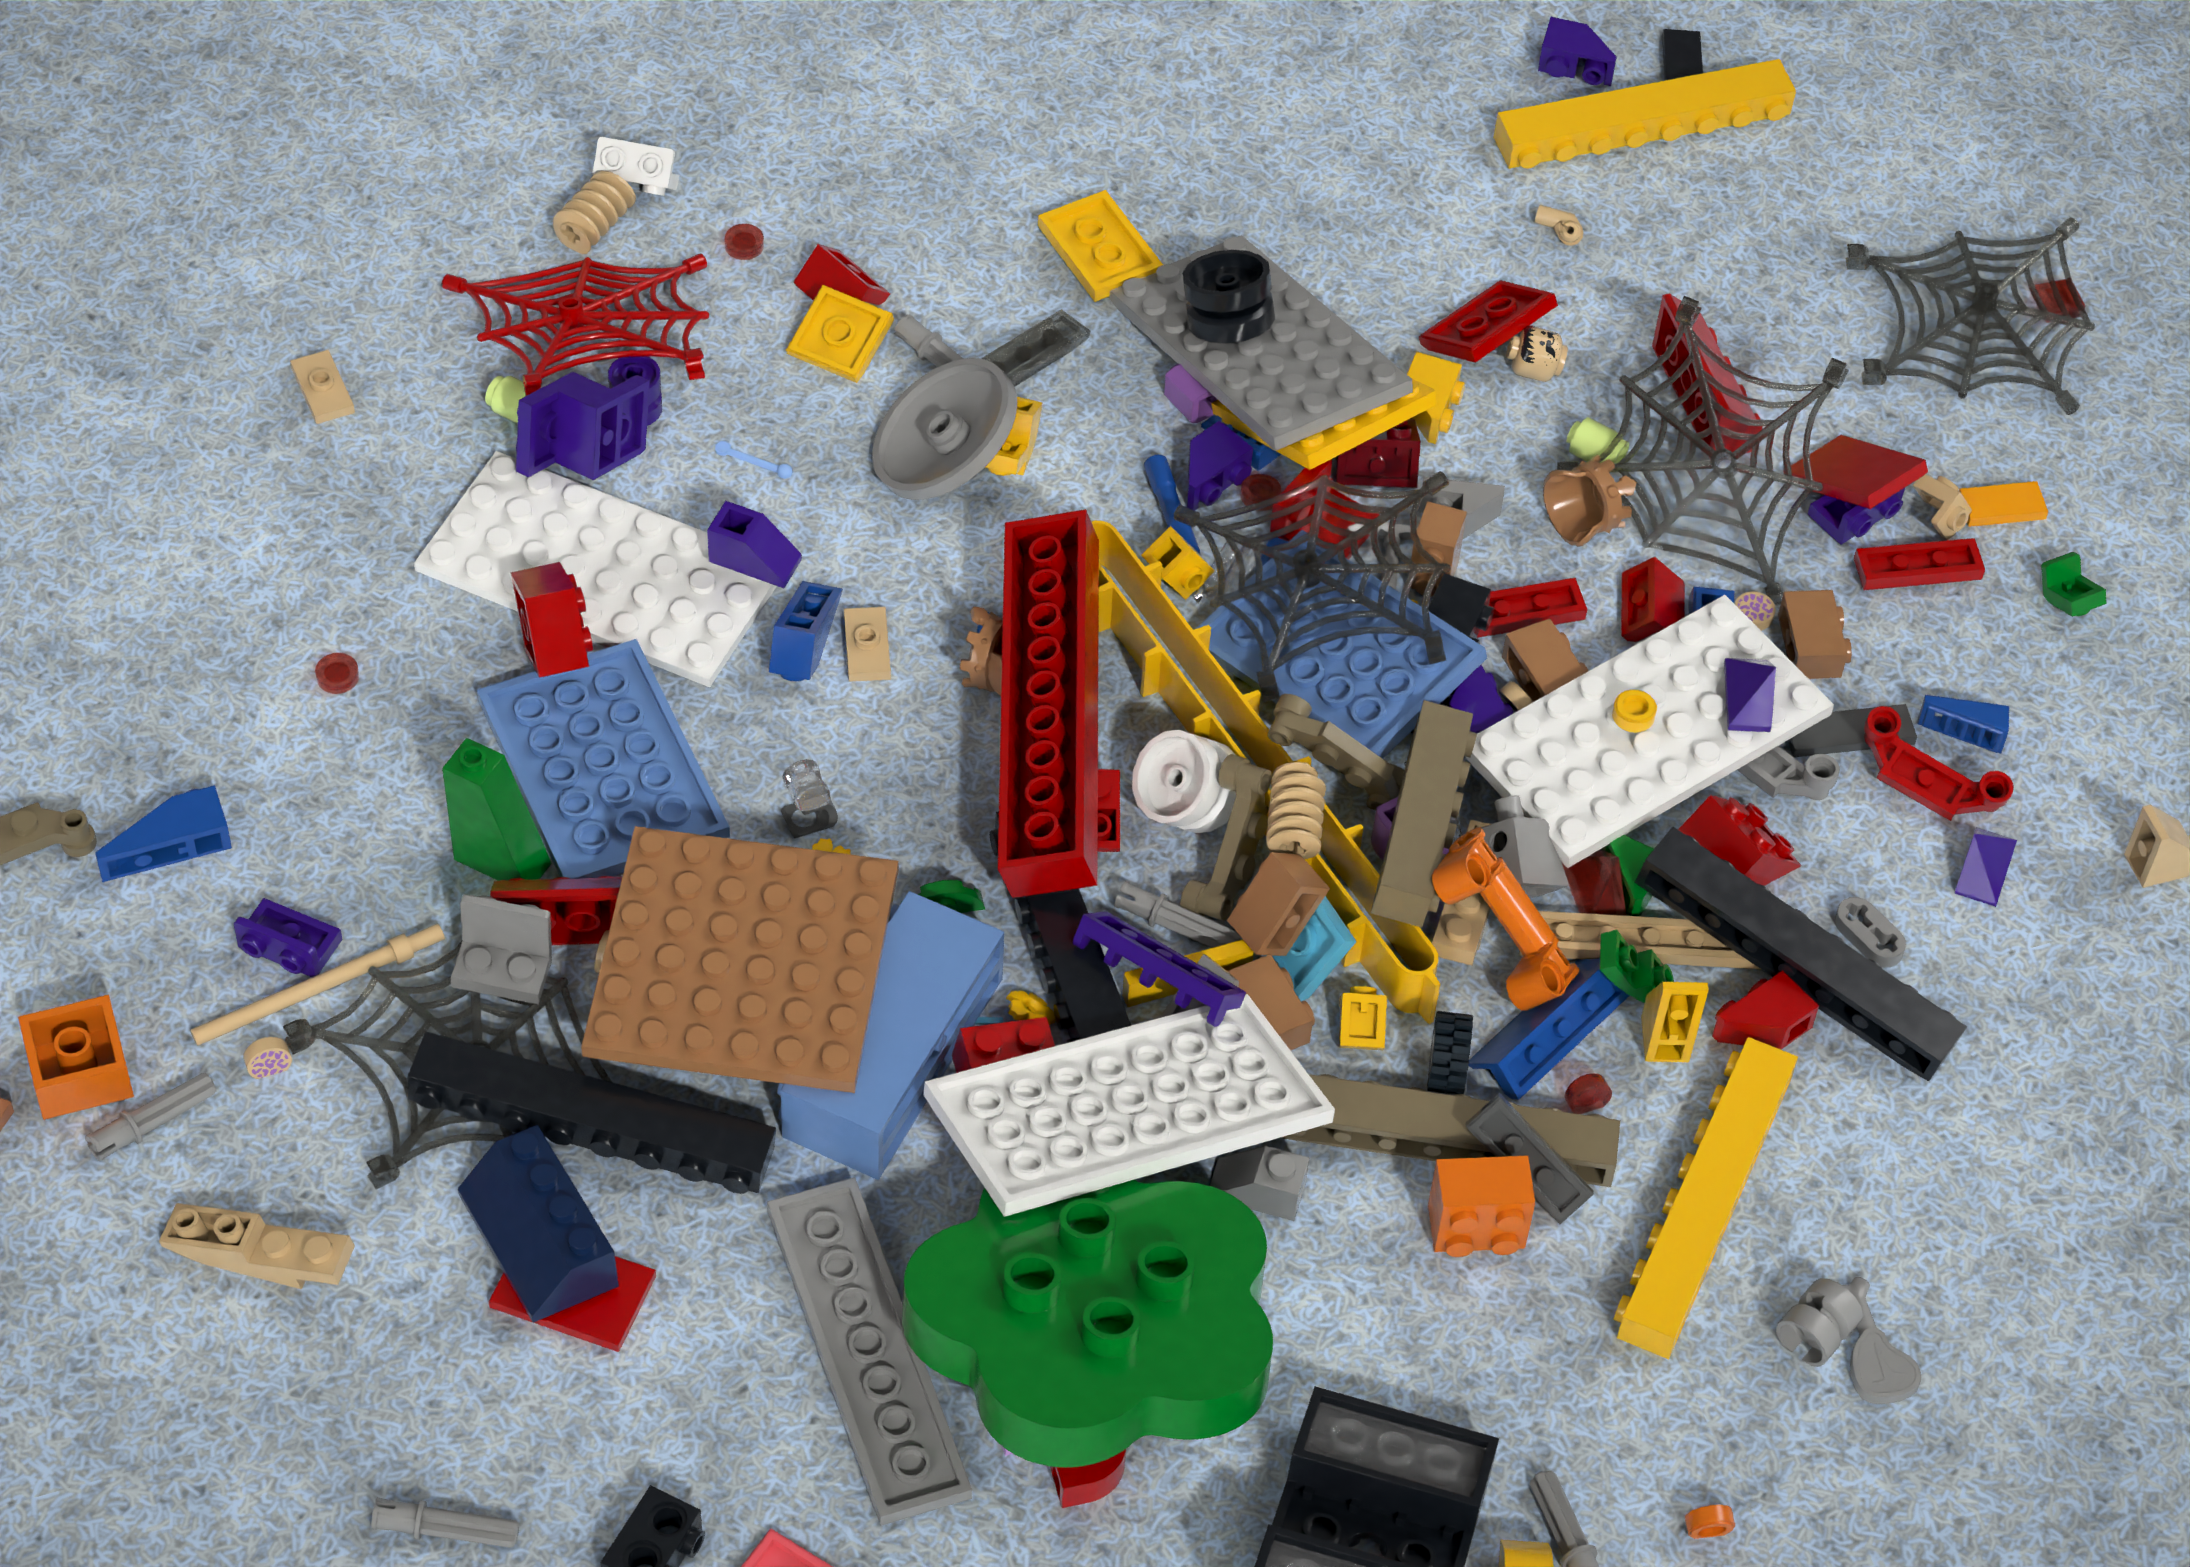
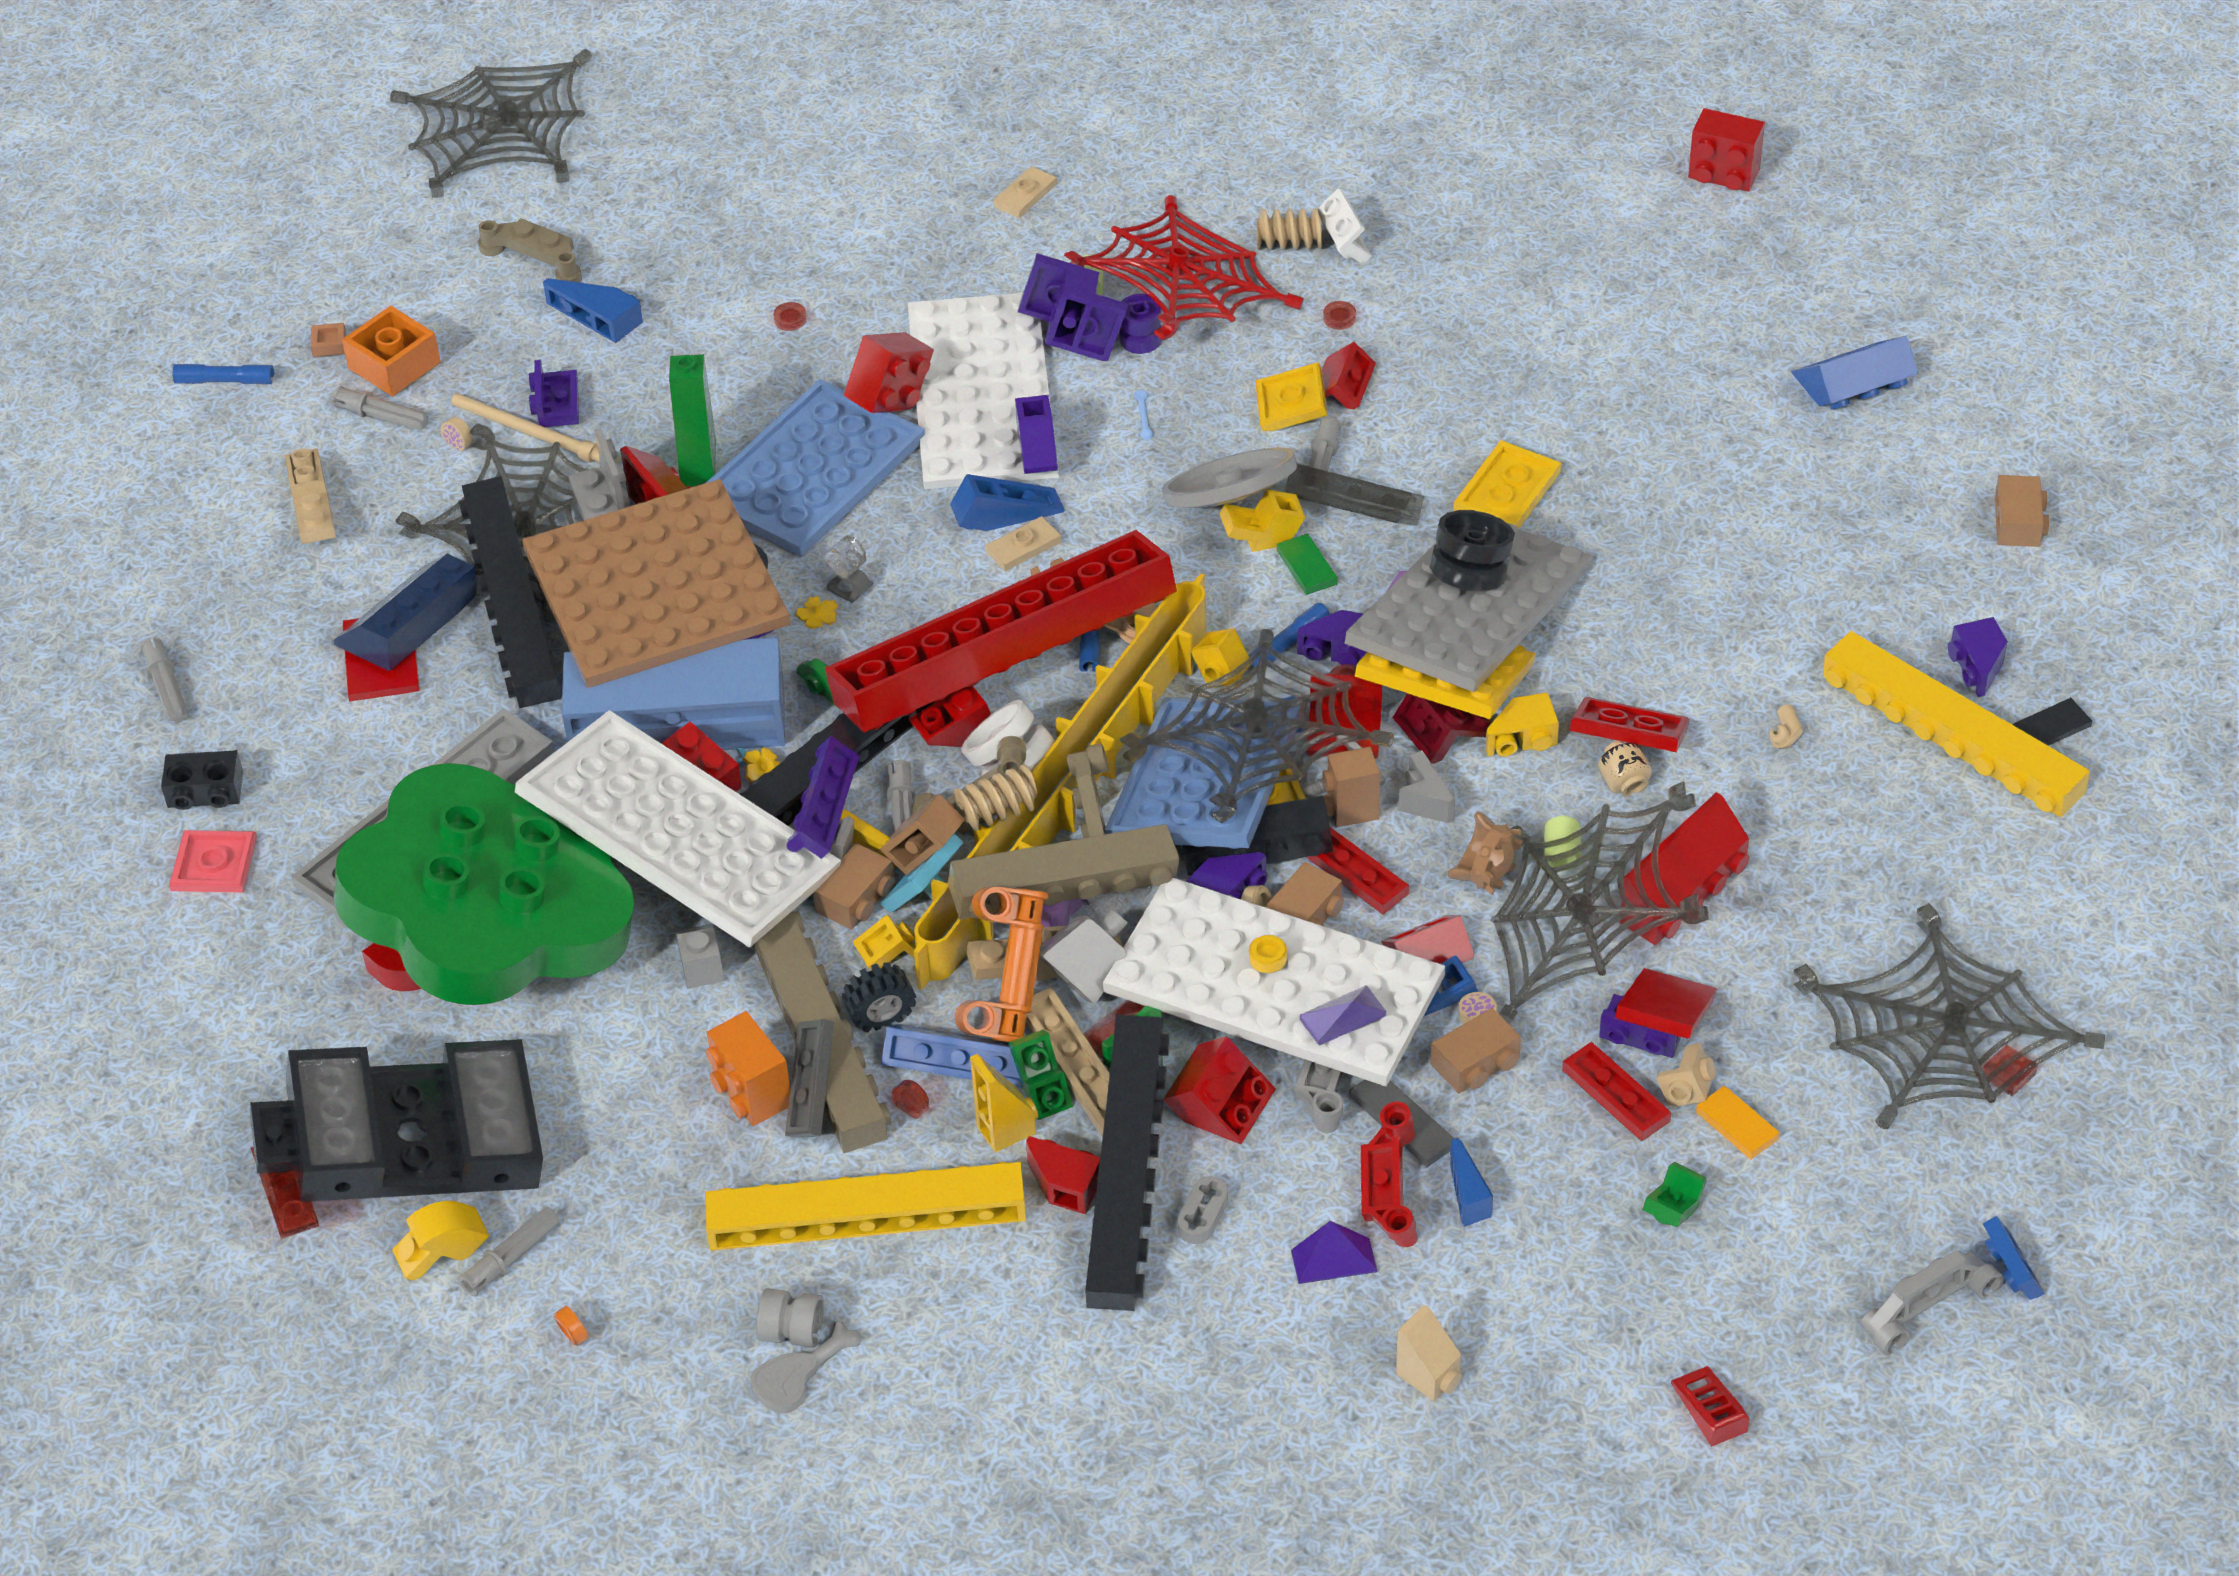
camera: 65 degrees right, 5 degrees down
none -> green tile [1277,533,1338,595]

